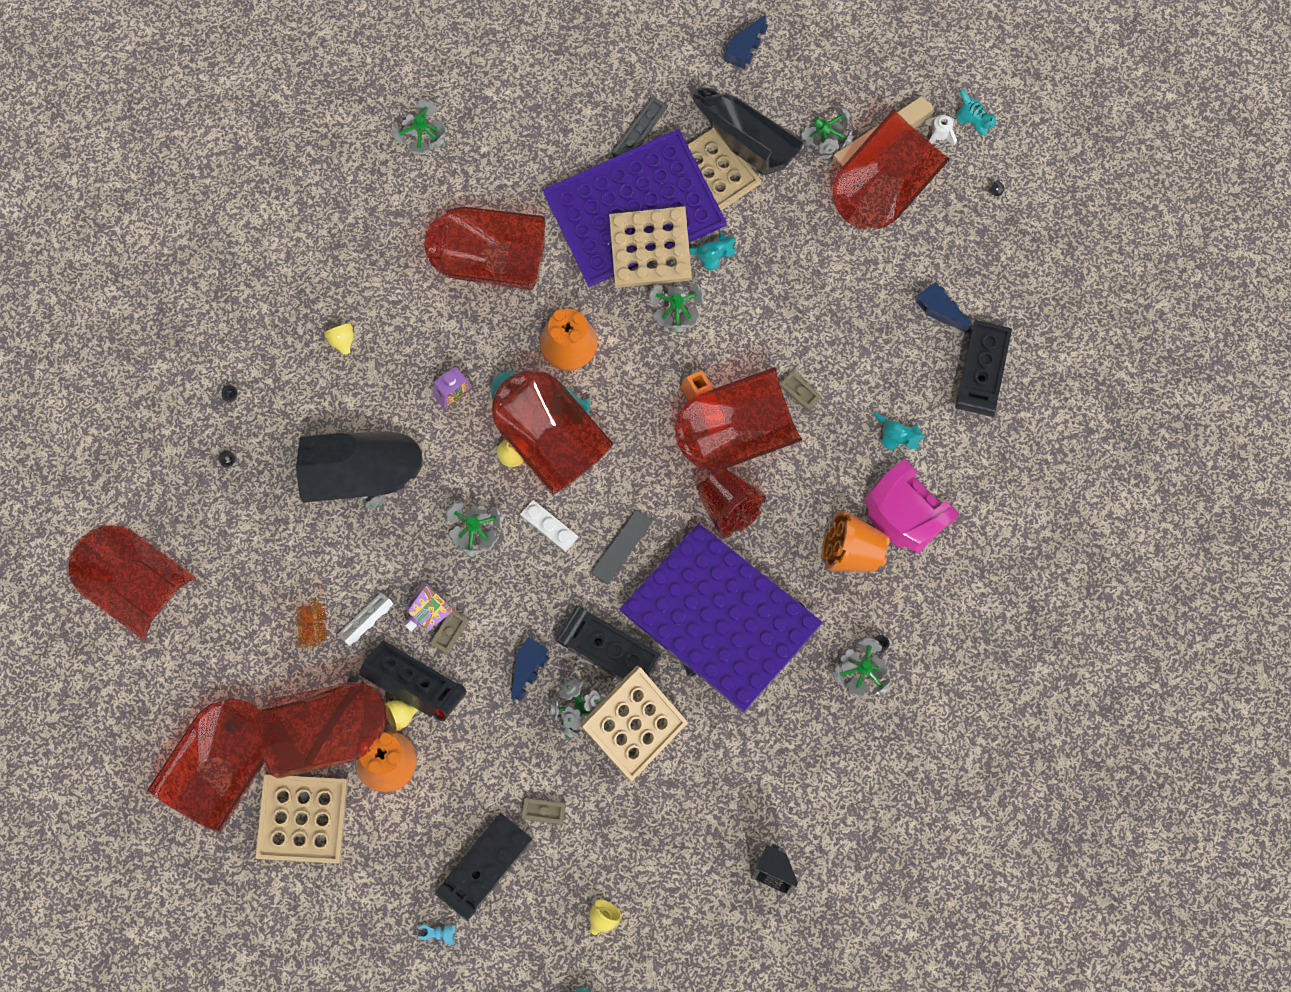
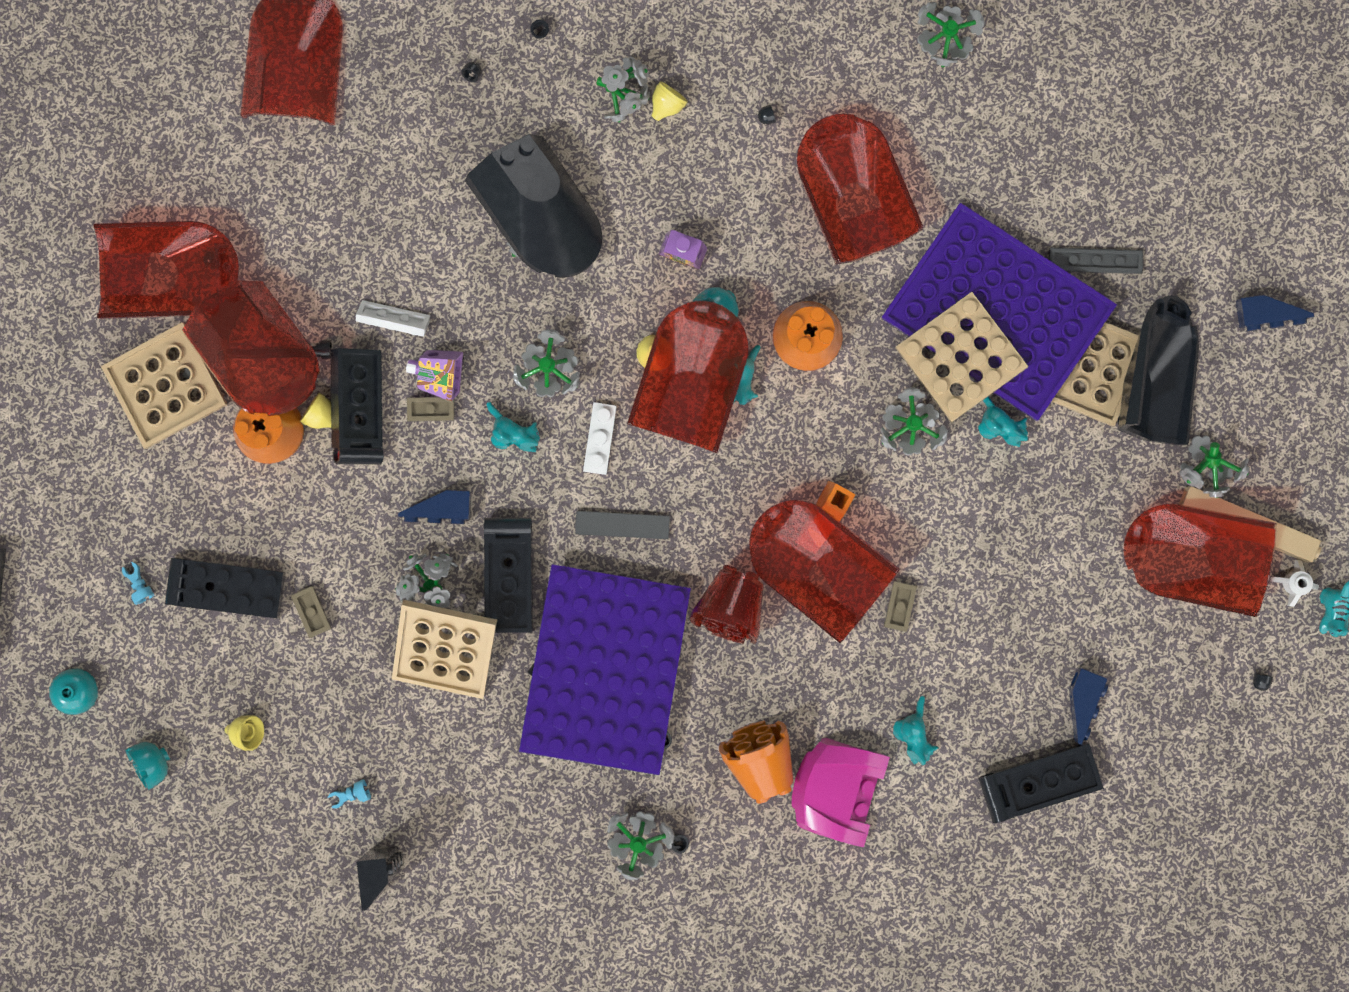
camera: 60 degrees right, 15 degrees up
clear orange bracket [297,597,327,648] -> none
none -> medium azure piece [328,779,371,808]
none -> teal animal [486,401,540,452]
none -> light grey plant [596,57,650,122]
none -> black hinge [758,105,776,125]

